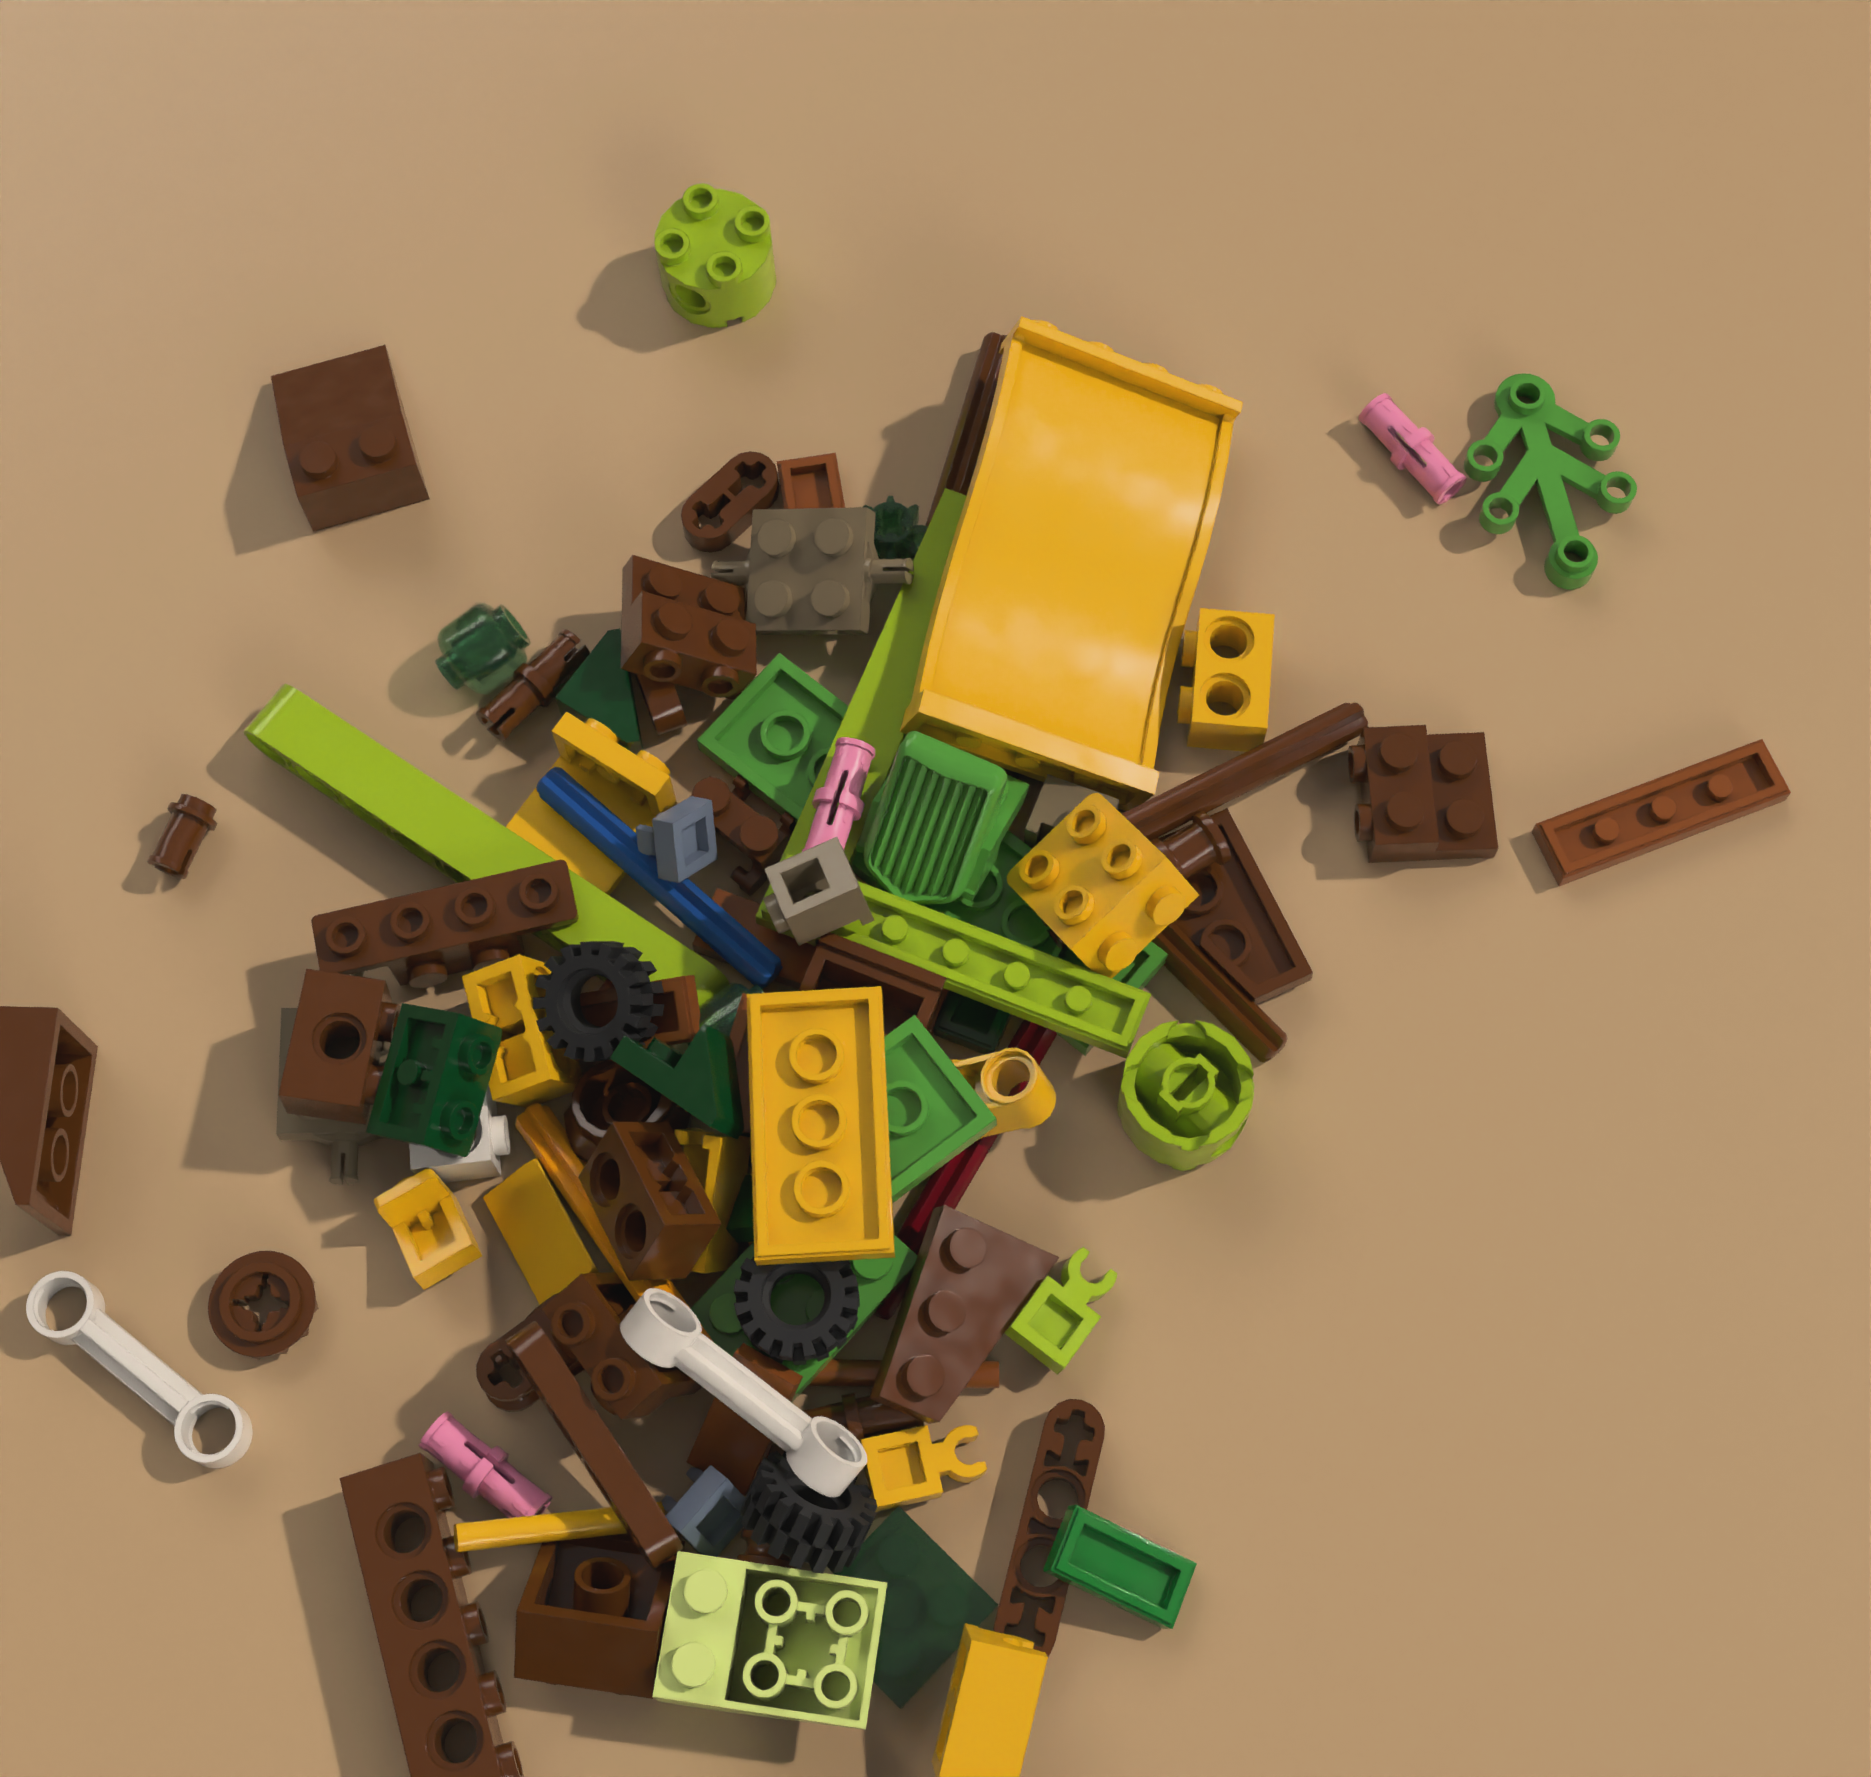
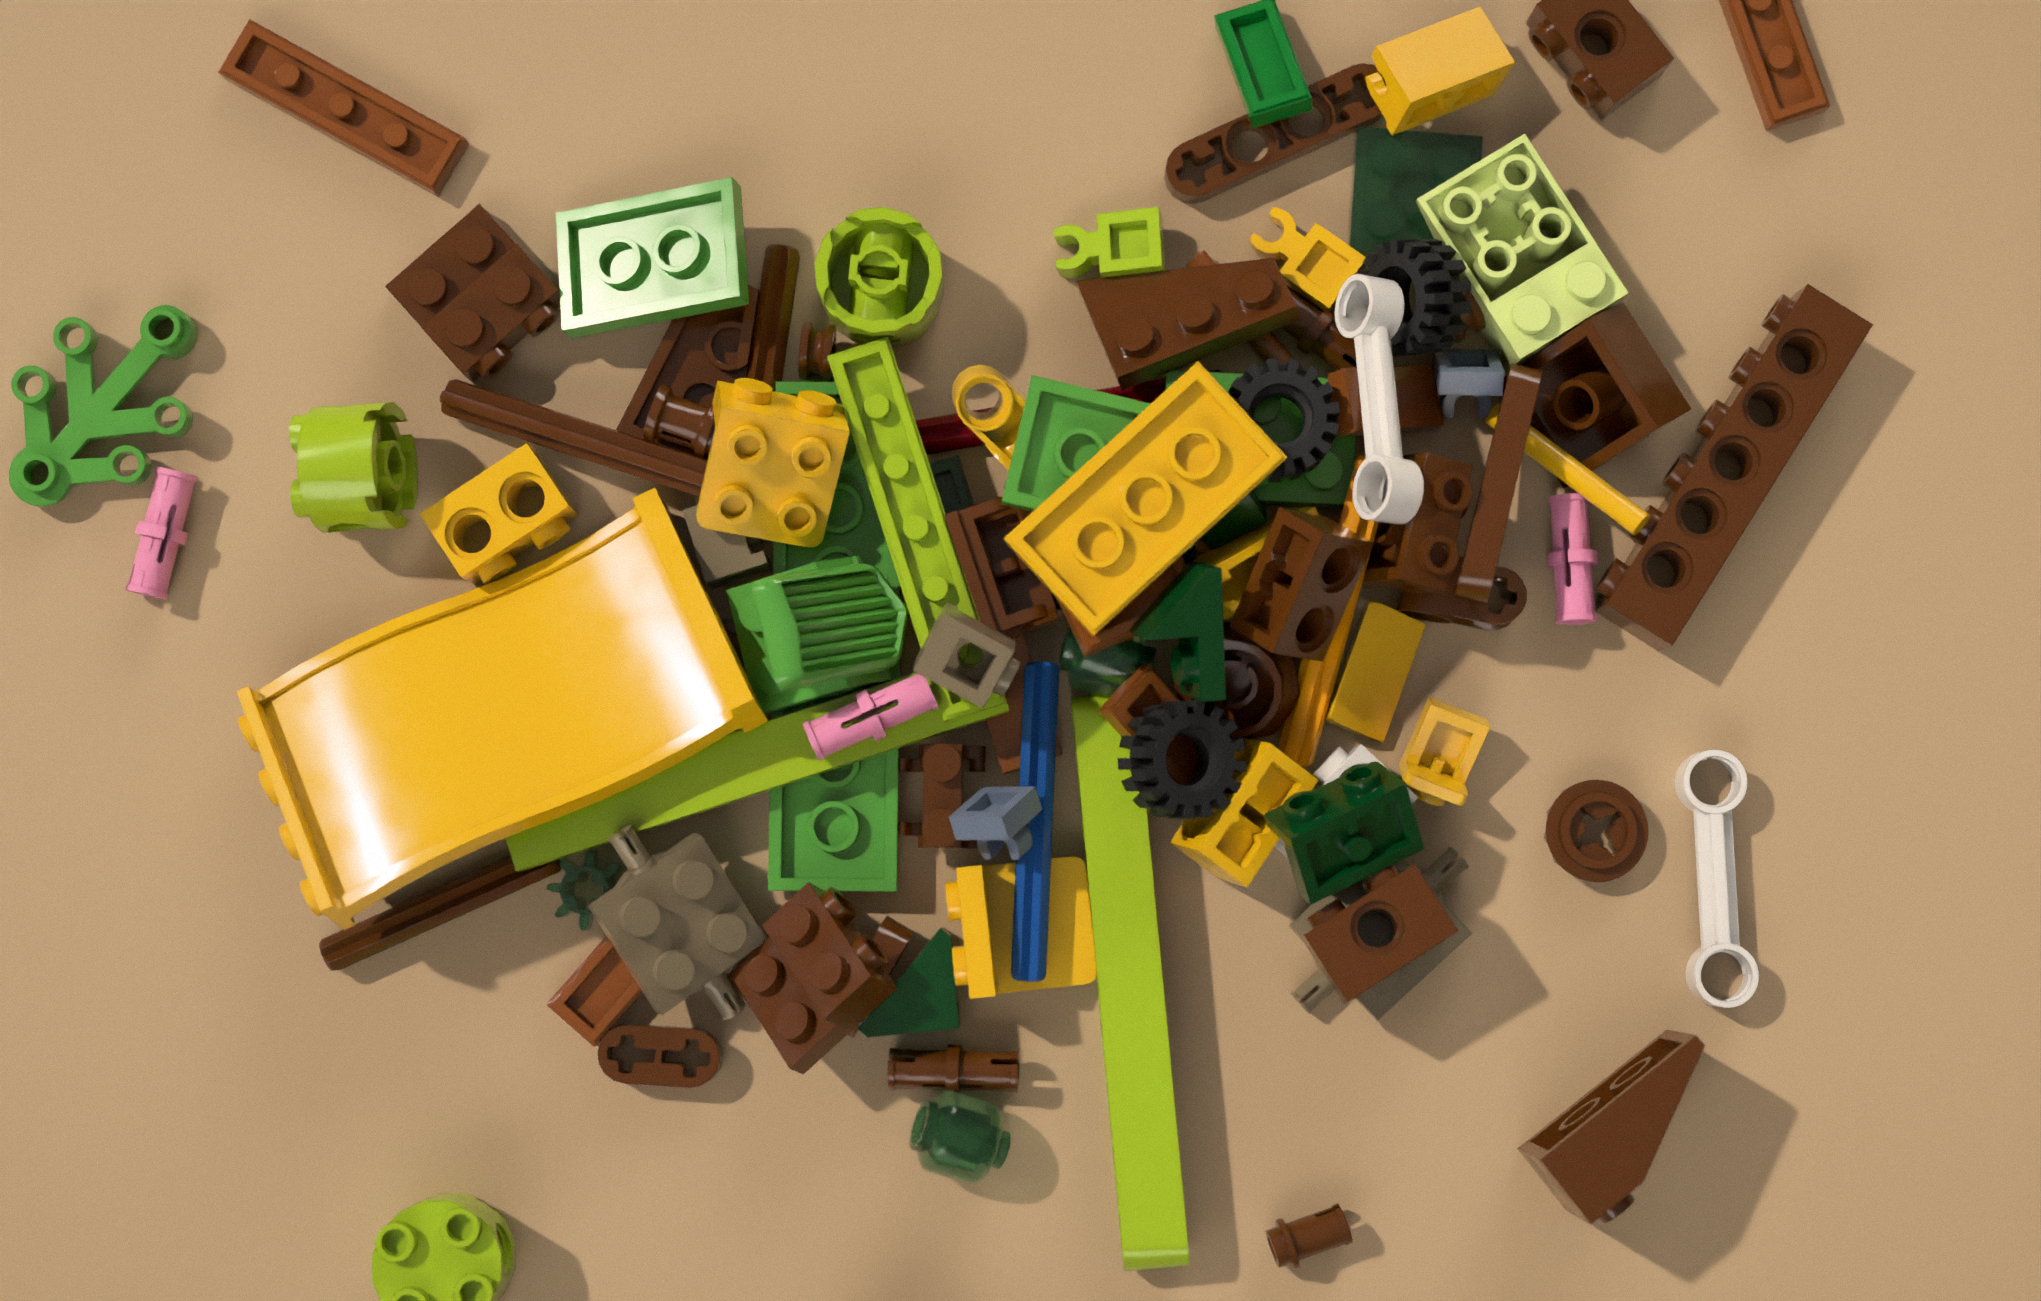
camera: 130 degrees left, 15 degrees up
reddish brown bracket [311,860,579,988] -> none
none -> lime brick [289,402,418,533]
none -> plate [556,177,749,339]
none -> reddish brown bush [798,322,837,382]

